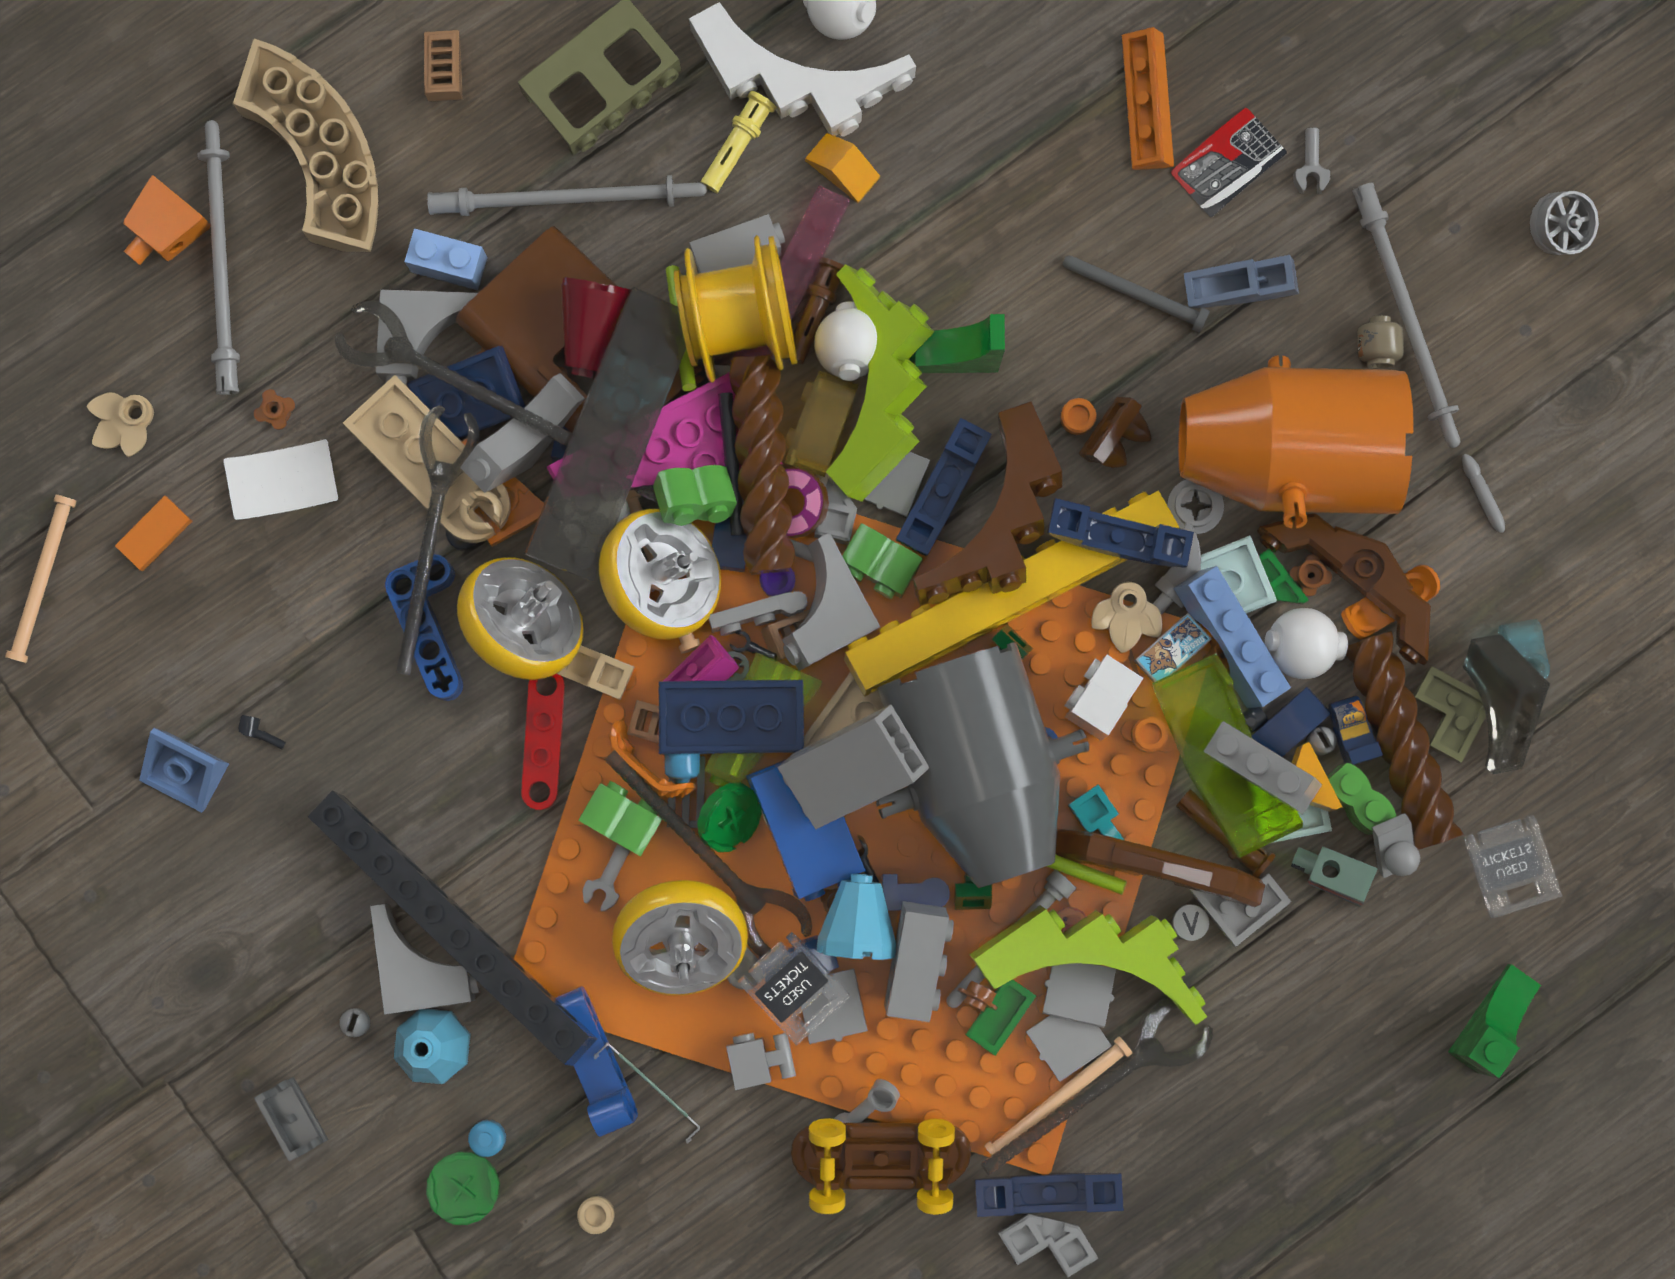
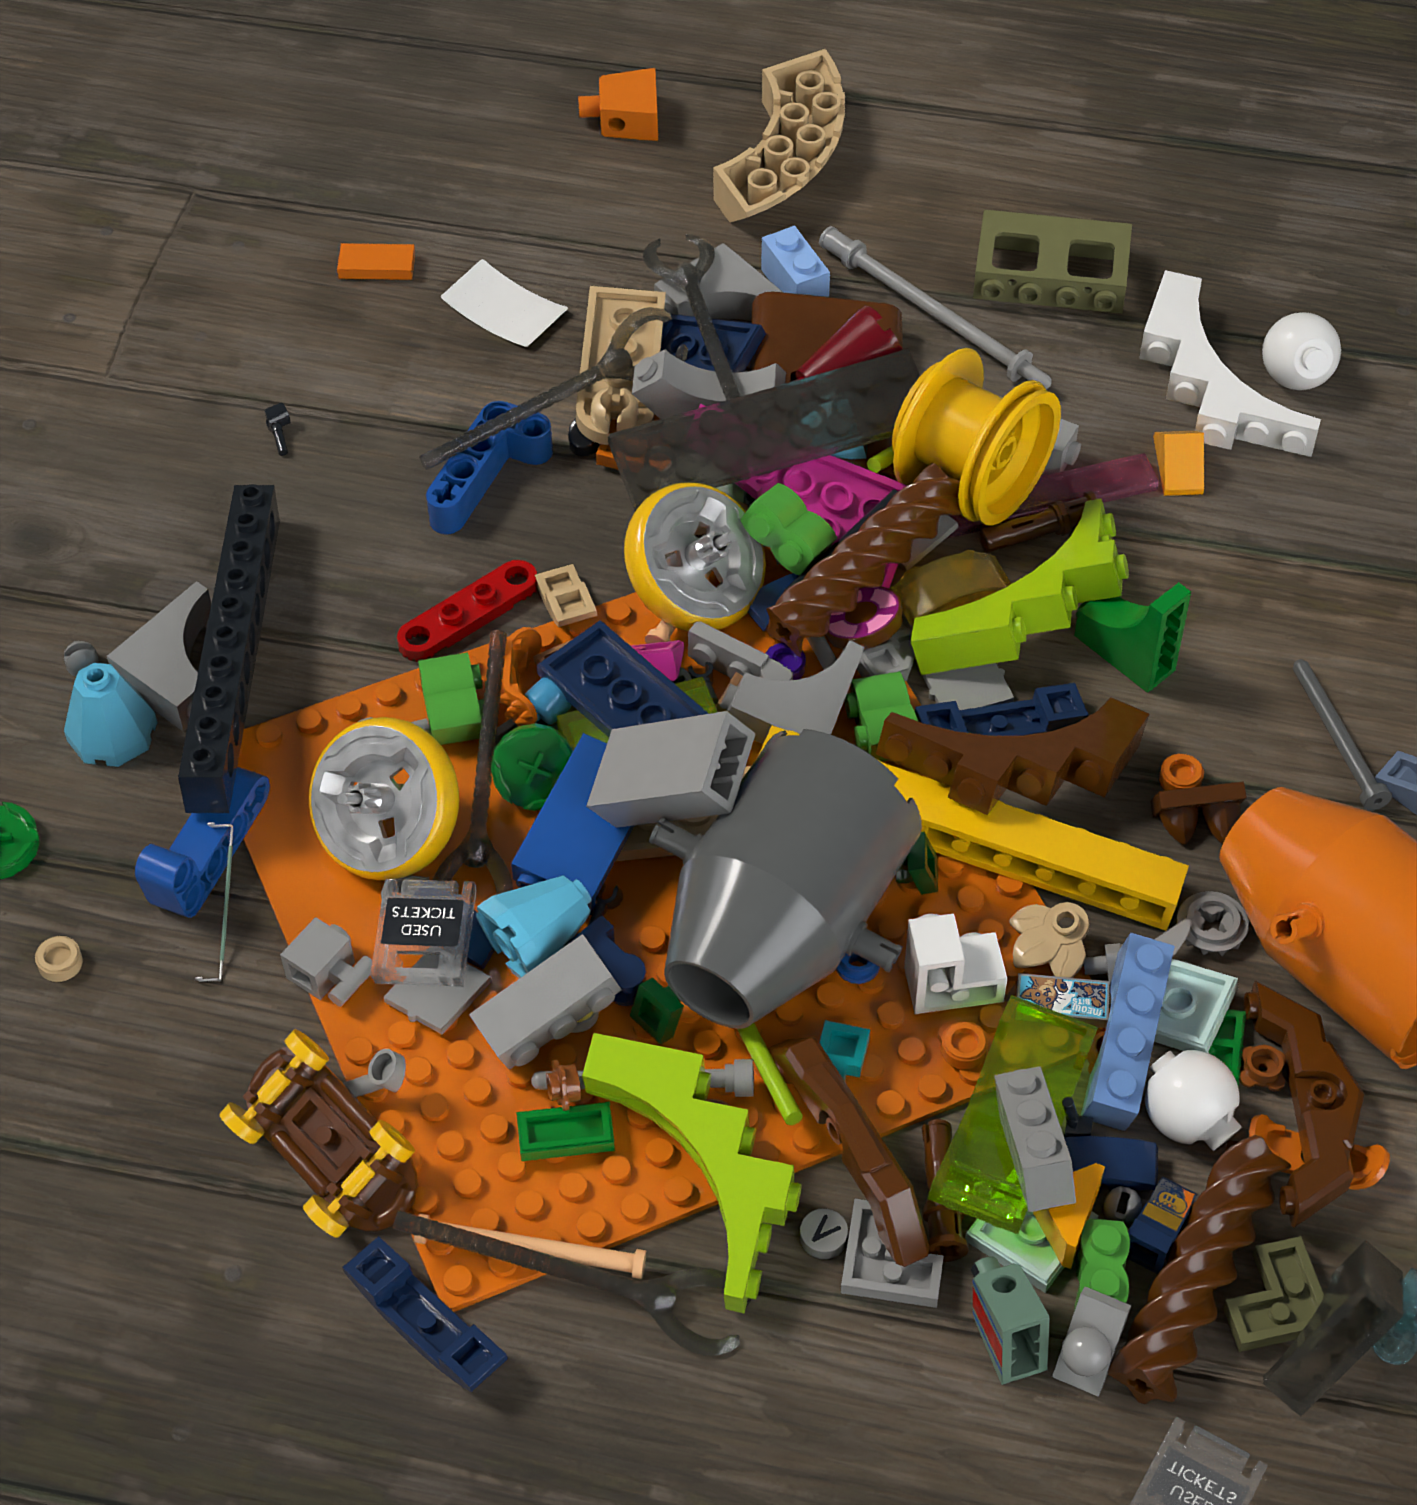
camera: 50 degrees right, 30 degrees down
light nougat bar [5,495,77,663] -> none
tan plate [87,392,154,457] -> none
medium blue slope [139,728,229,813] -> none
light grey bar [197,120,240,395] -> none
dark orange plate [254,389,295,430] -> none
medium nougat slope [424,30,463,101] -> none
flat silver wheel [457,558,583,680] -> none
dark azure piece [468,1120,506,1157] -> none
light yellow pin [700,91,777,194] -> none
white brick [814,302,877,381] -> none
light grey tile [998,1213,1098,1277] -> none
light grey piece [1026,1015,1112,1082] -> none
light grey piece [1042,963,1116,1028] -> none
dark blue slope [1047,498,1194,568] -> none

